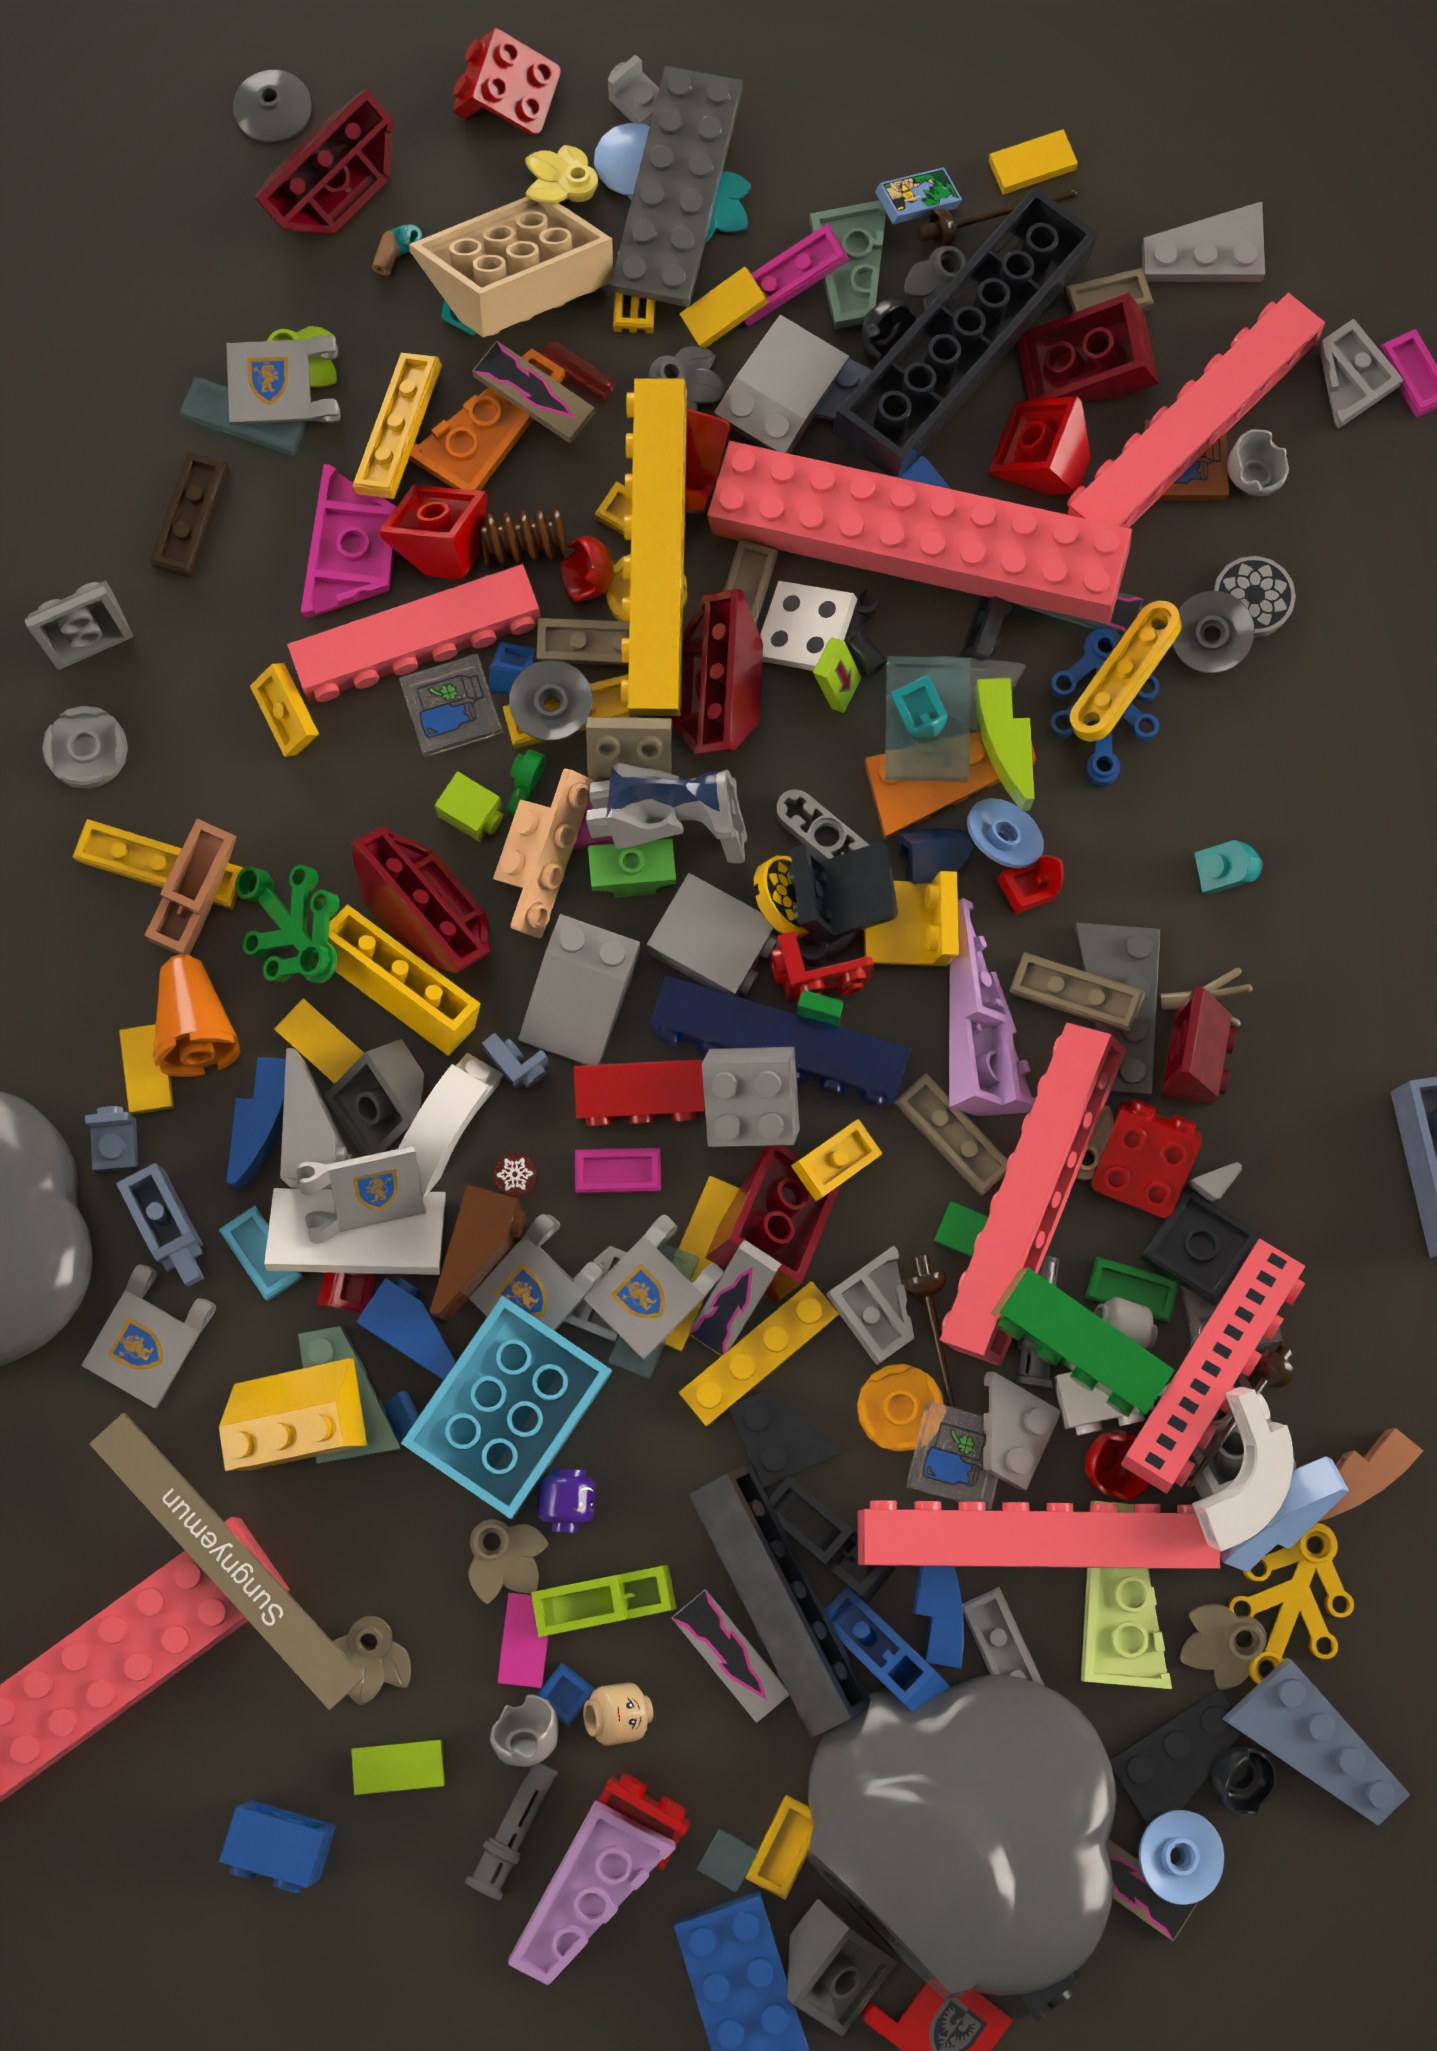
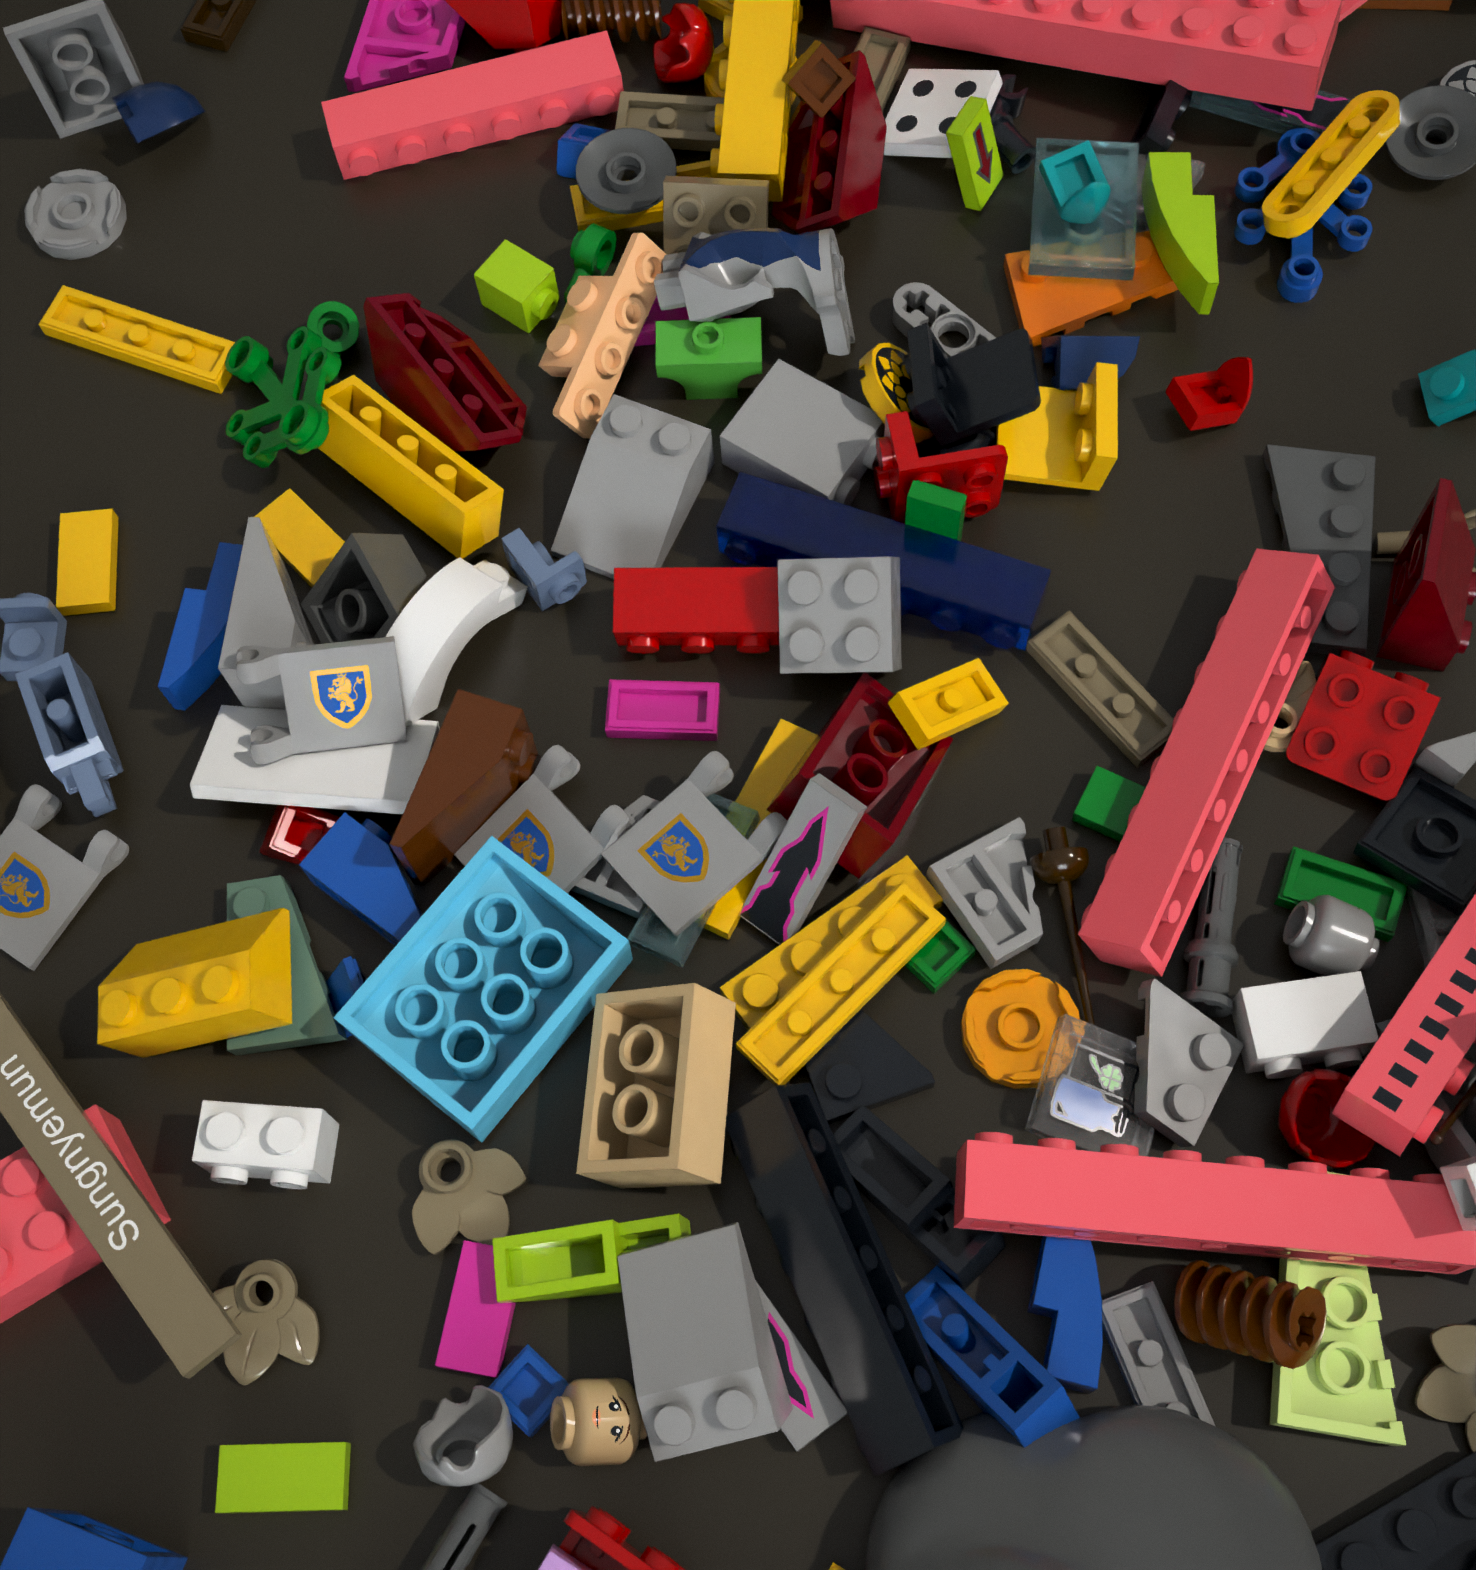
camera: 10 degrees right, 10 degrees down
nougat slope [144,819,237,955] -> none
orange cone [153,954,241,1077] -> none
medium azure tile [219,1205,304,1301] -> none
yellow plate [250,663,319,757] -> none
clear tile [399,653,503,757] -> none
clear red tile [493,1153,537,1198] -> none
dark purple head [537,1469,596,1533] -> none
lavender wedge [949,898,1036,1117] -> none
medium blue dish [967,798,1044,868] -> none
green brick [990,1268,1175,1417] -> none
dark tan tile [1010,952,1145,1033] -> none
none -> dark blue brick [112,81,206,144]
none -> white brick [192,1100,340,1189]
none -> green plate [307,301,359,390]
none -> tan brick [576,983,736,1189]
none -> light grey slope [617,1222,793,1462]
none -> yellow tile [736,880,946,1086]
none -> reddish brown tile [782,40,856,118]
none -> green tile [905,920,976,994]
none -> reddish brown piece [1174,1260,1327,1369]

